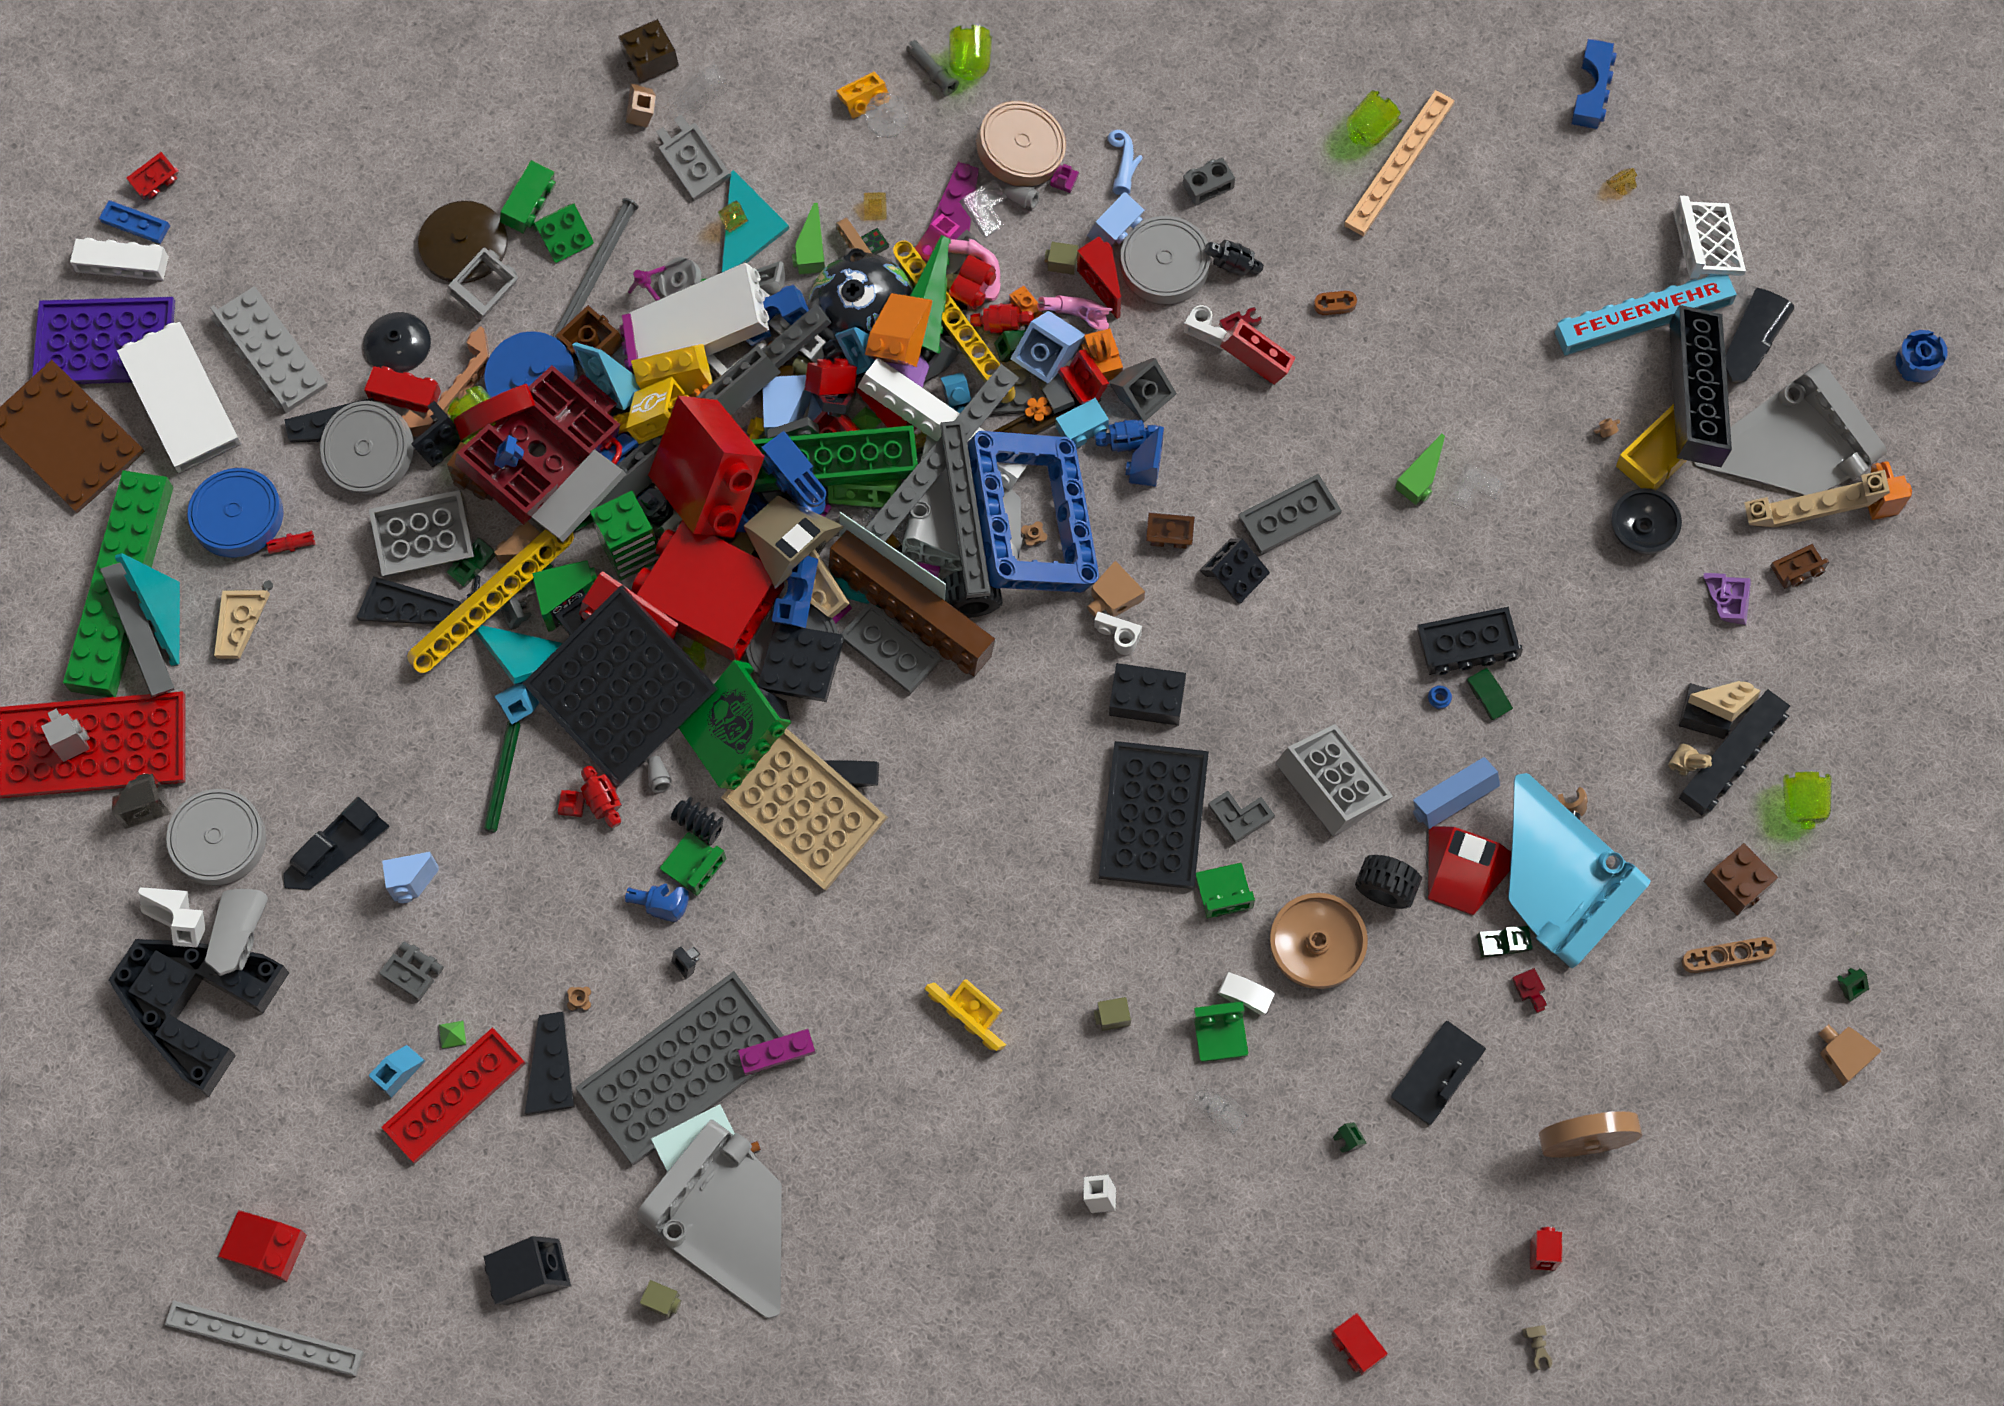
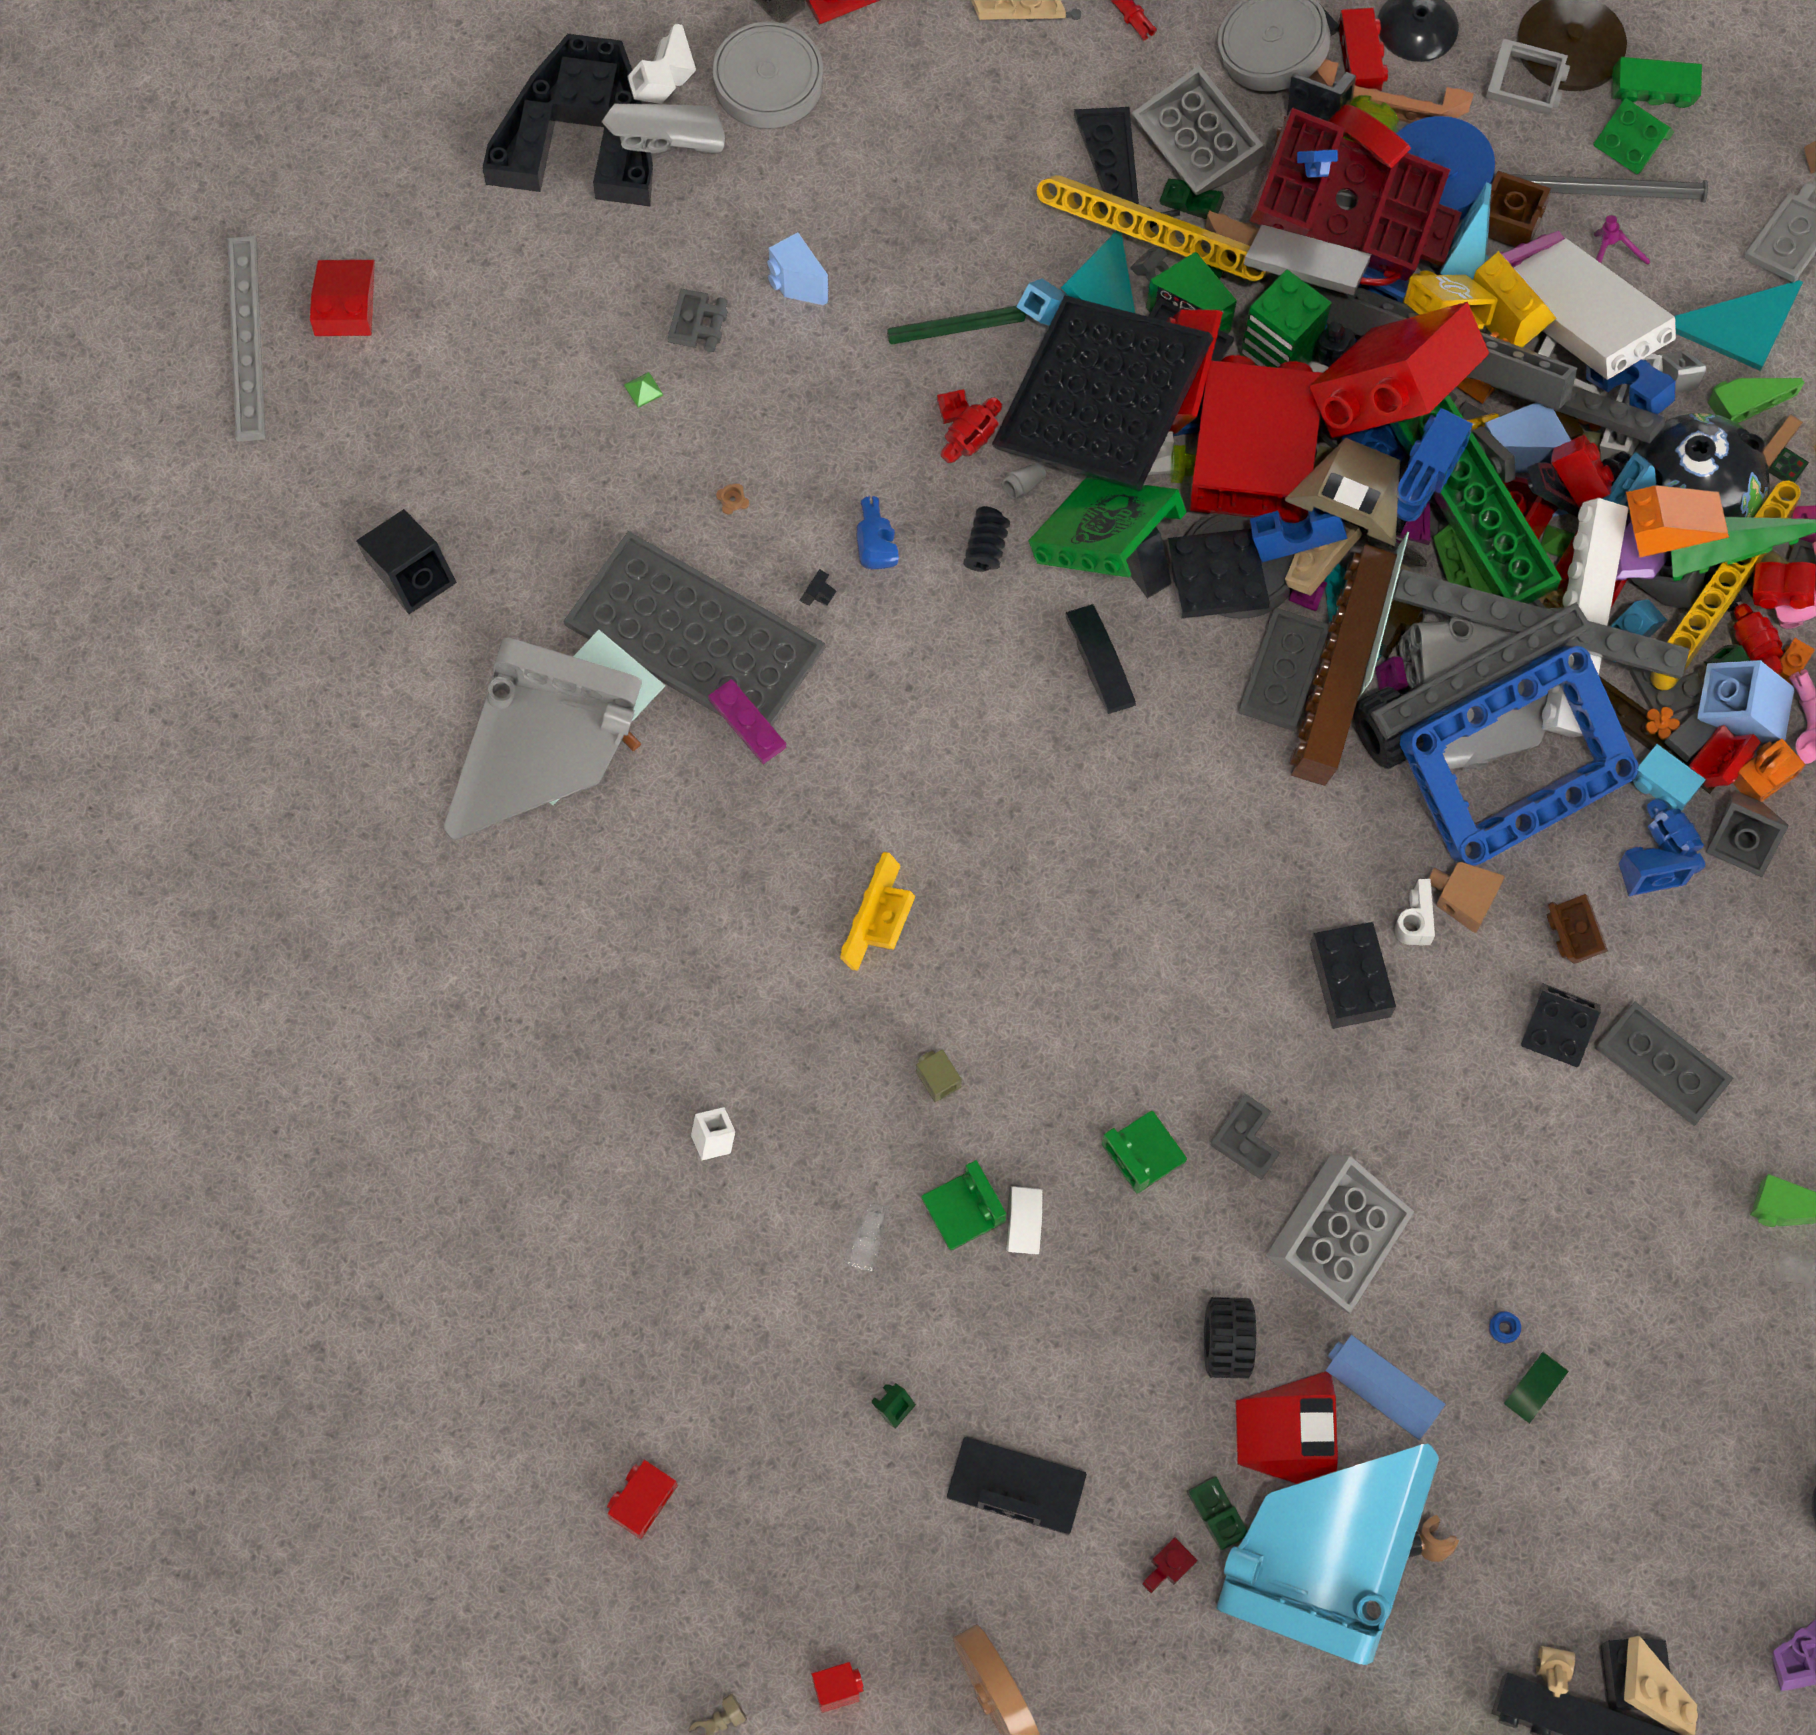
camera: 65 degrees right, 0 degrees up
black panel [283,796,390,890] -> none
dark azure slope [368,1045,425,1098] -> none
red plate [381,1027,526,1164] -> none
black wing [525,1012,575,1115] -> none
olive brick [640,1280,681,1318] -> none
light grey plate [659,257,701,297] -> none
green bracket [660,832,727,896] -> none
clear yellow tile [718,200,748,232] -> none
tan plate [721,728,888,890] -> none
medium nougat plate [1021,521,1047,546] -> none
black plate [1099,741,1209,889] -> none
medium nougat dish [1270,893,1368,989] -> none
black bracket [1417,607,1523,676] -> none

